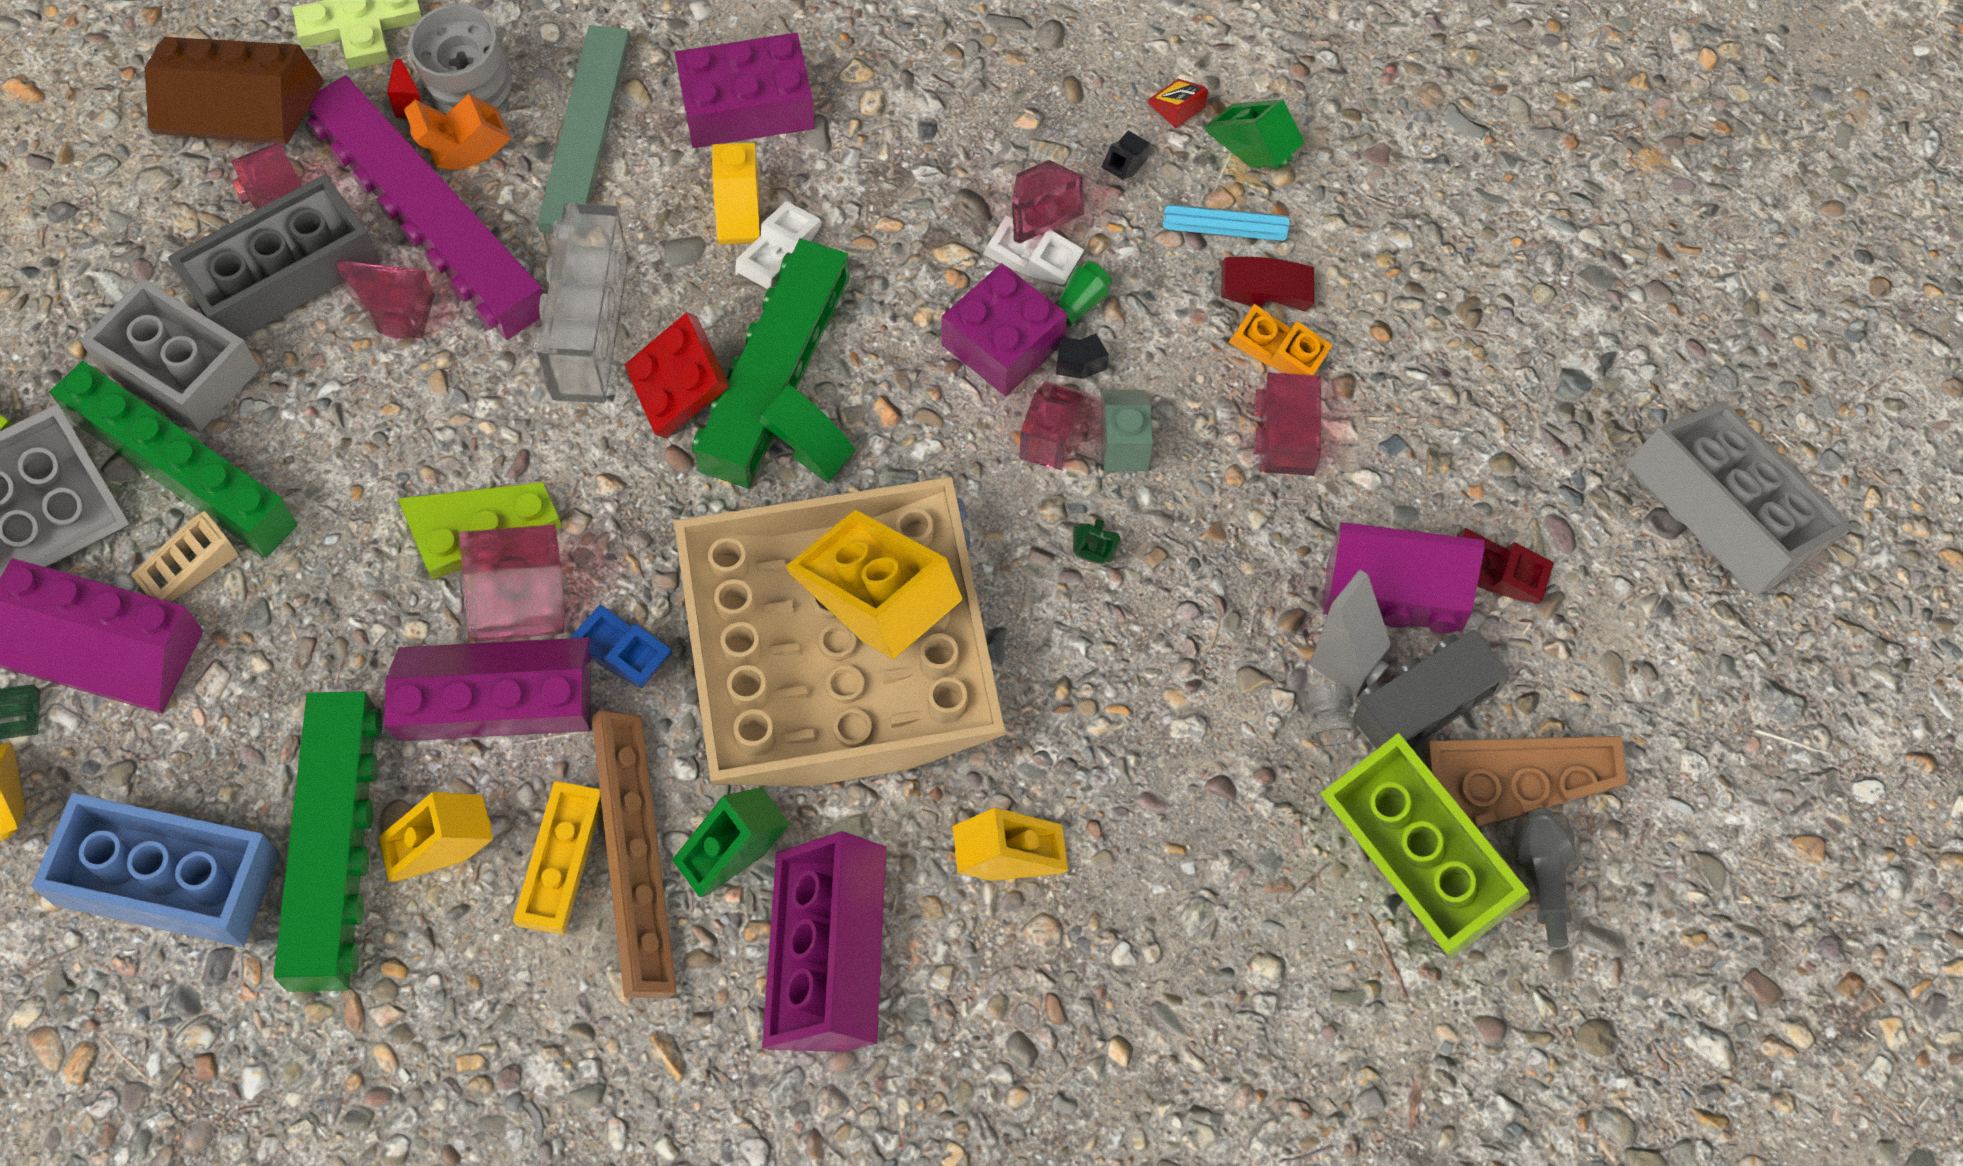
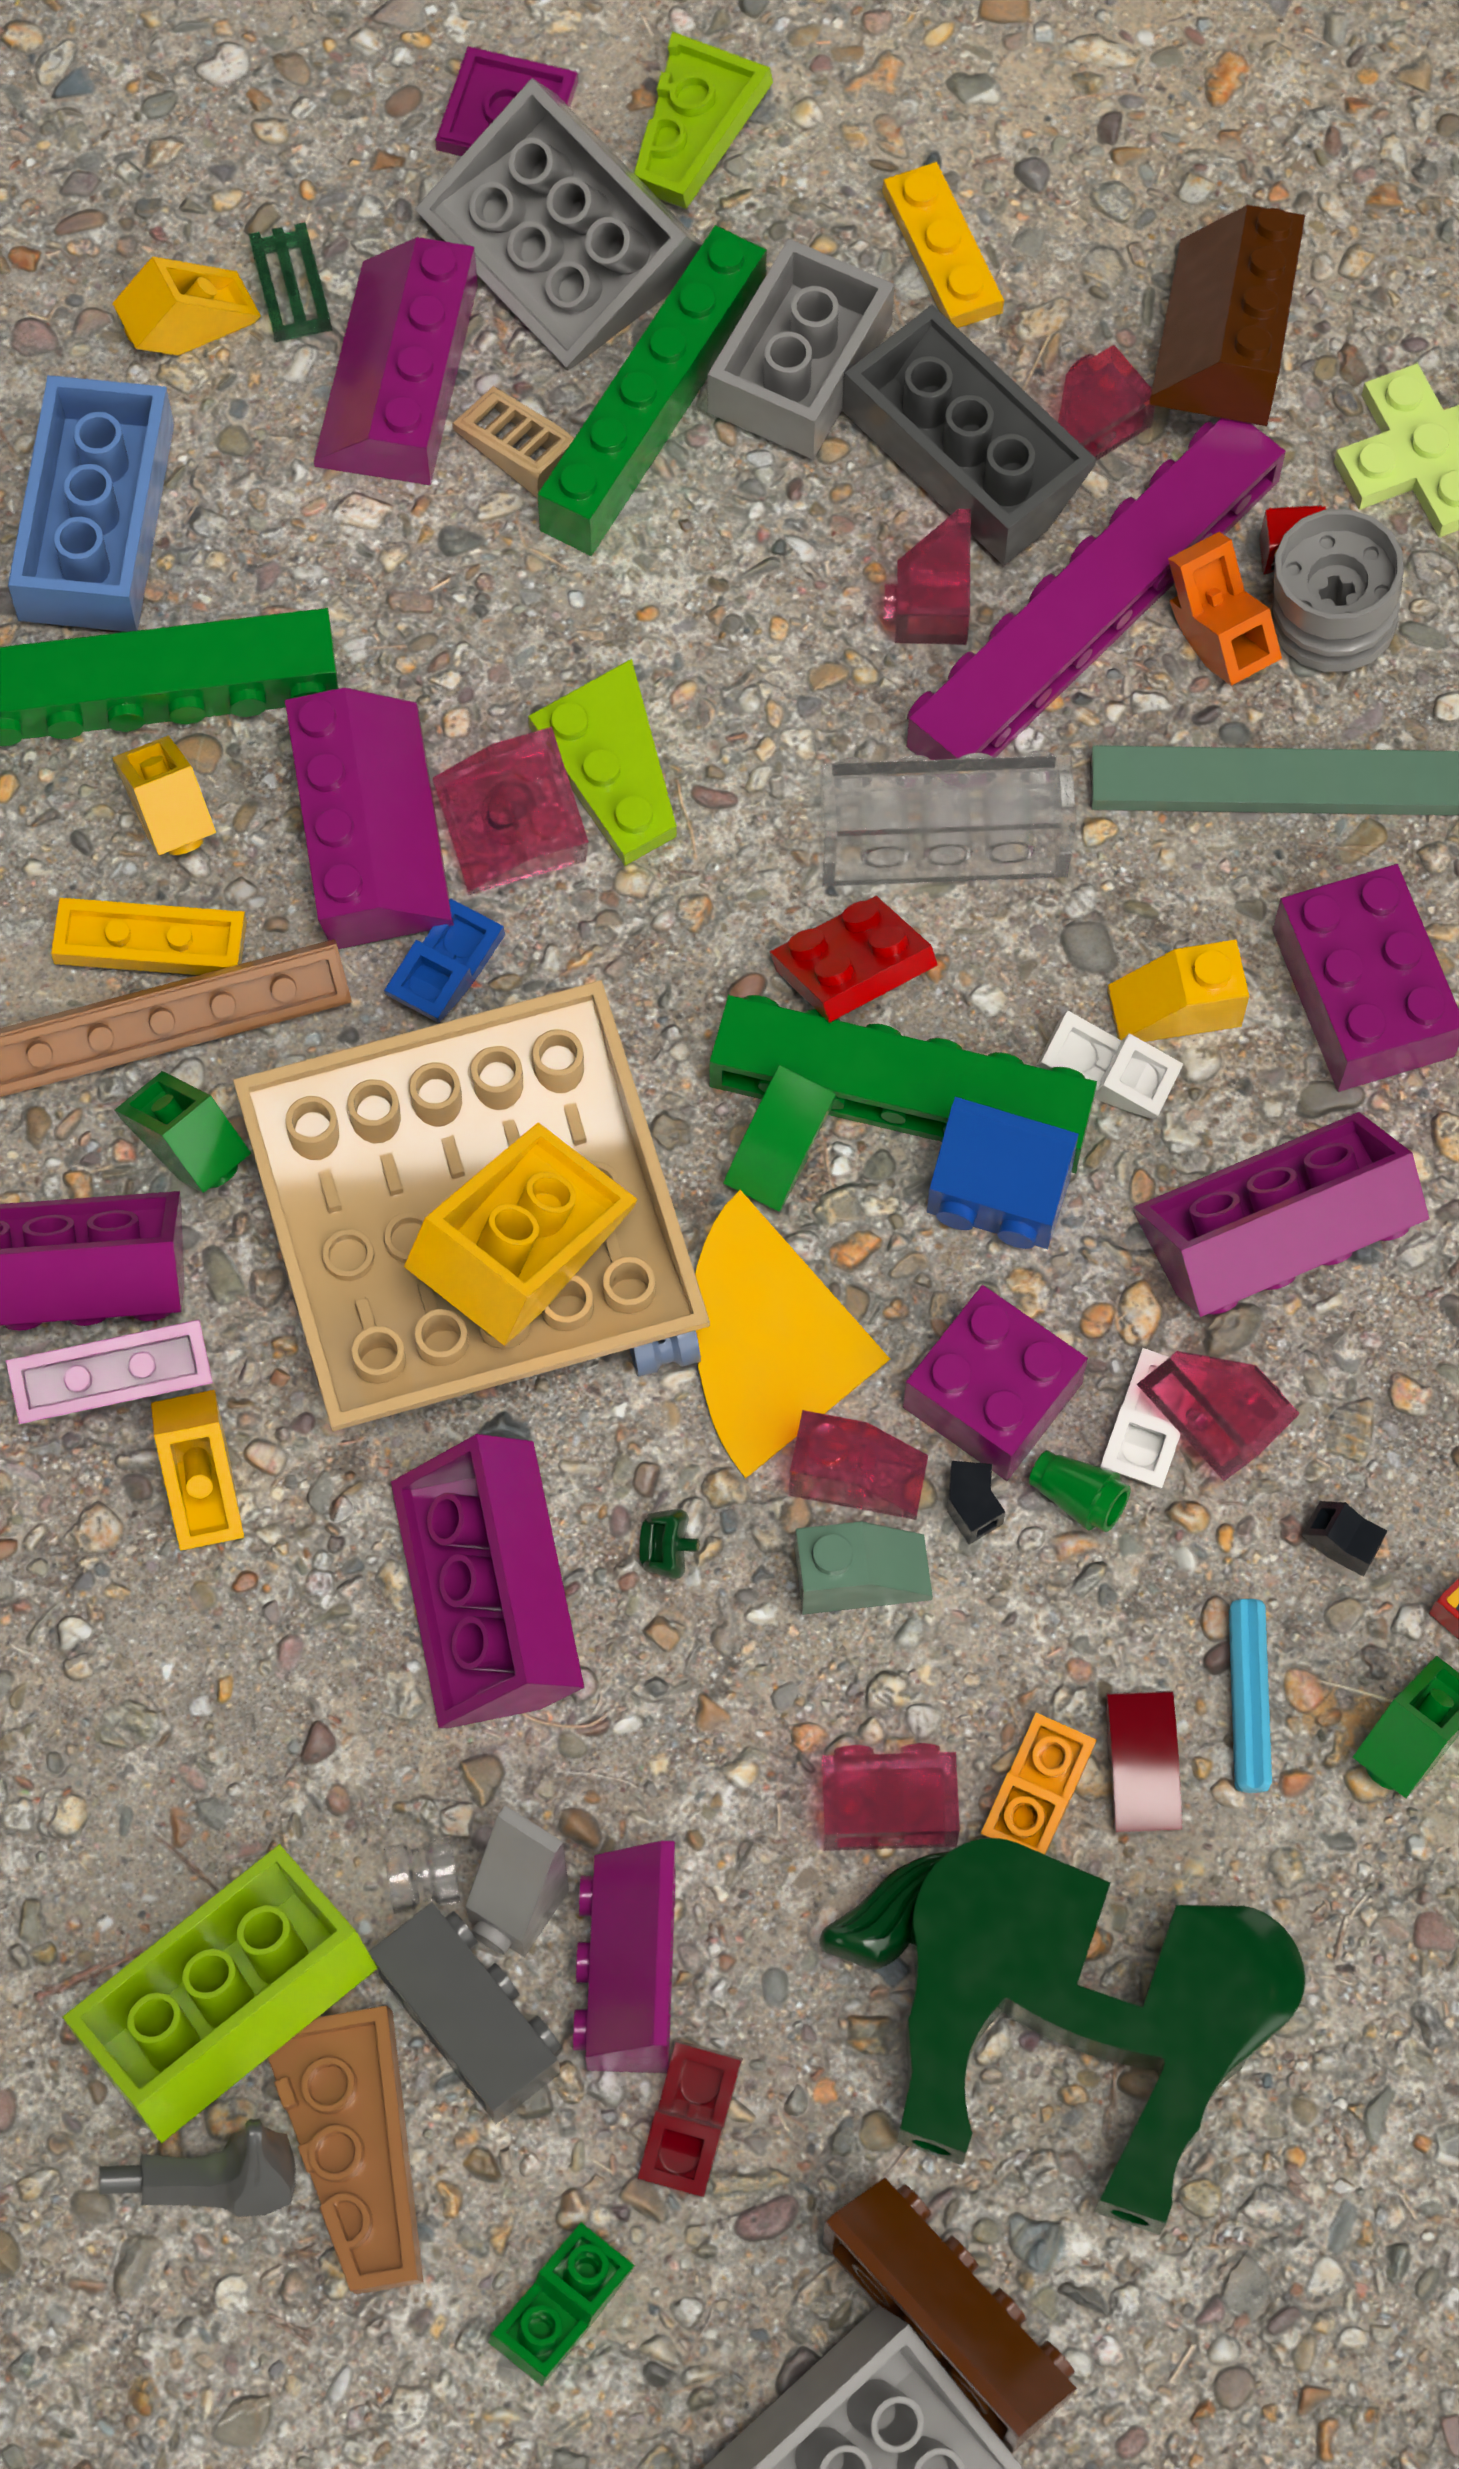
camera: 85 degrees right, 5 degrees up
none -> brick [6,1319,213,1424]
none -> magenta slope [391,1434,585,1729]
none -> green slope [488,2222,635,2386]
none -> yellow sticker [695,1190,891,1479]
none -> dark green animal [819,1838,1305,2235]
none -> reddish brown slope [822,2177,1077,2454]
none -> yellow plate [882,162,1004,328]
none -> blue slope [927,1097,1079,1250]
none -> magenta slope [1133,1112,1430,1317]

